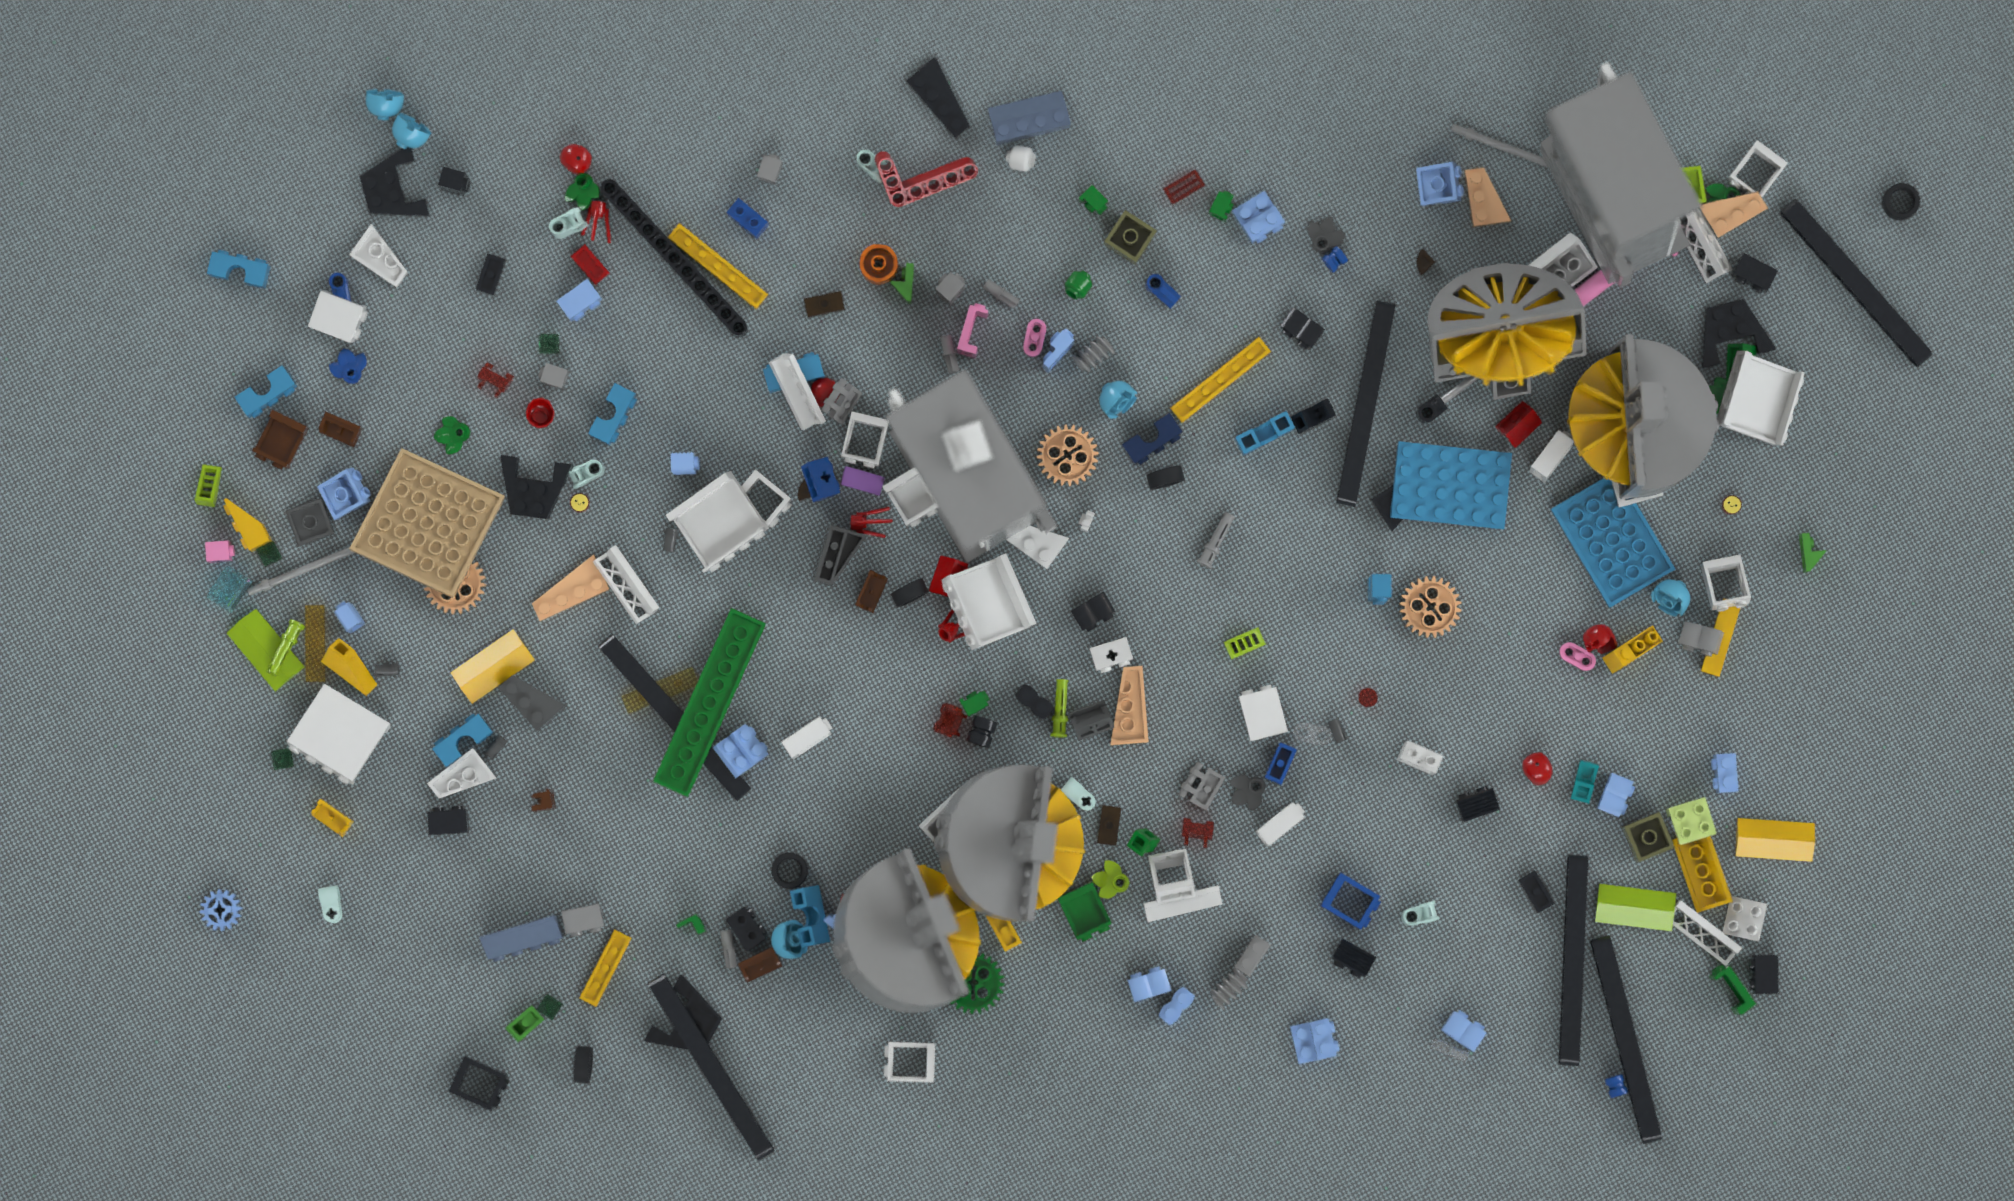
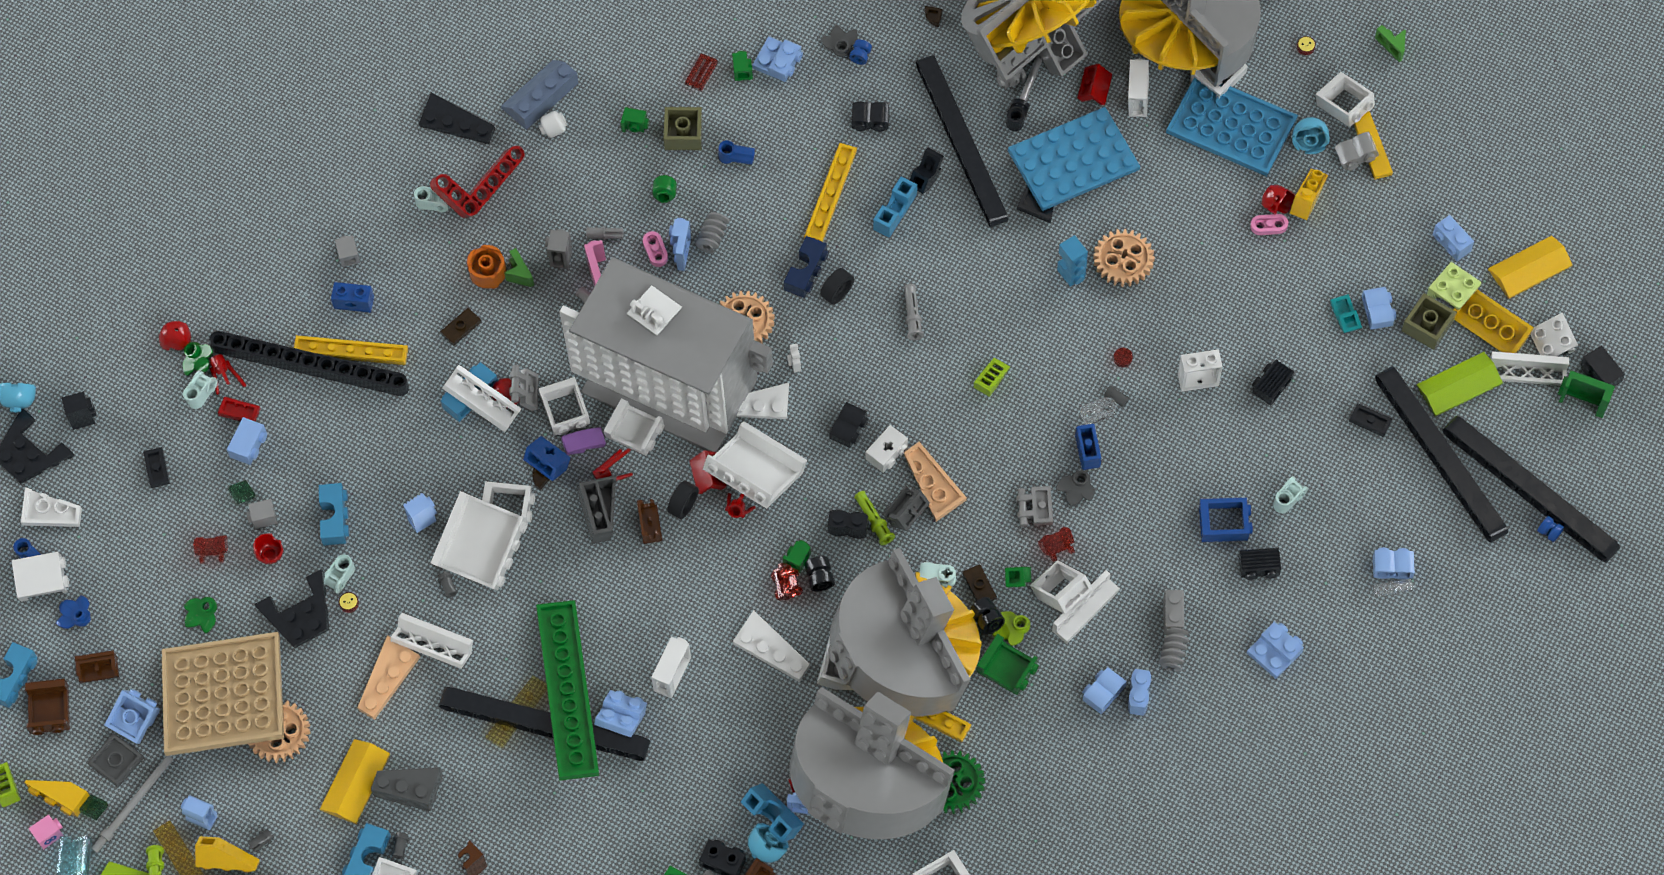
camera: 30 degrees left, 20 degrees down
black tyre [771,852,808,889] -> none
medium azure cylinder [1099,381,1137,419] -> none
white panel [1238,685,1288,742] -> none
white window [1255,802,1305,847] -> none
red helmet [1522,752,1553,786] -> none
none -> white wing [733,610,810,682]
none -> black wheel [970,597,1005,635]

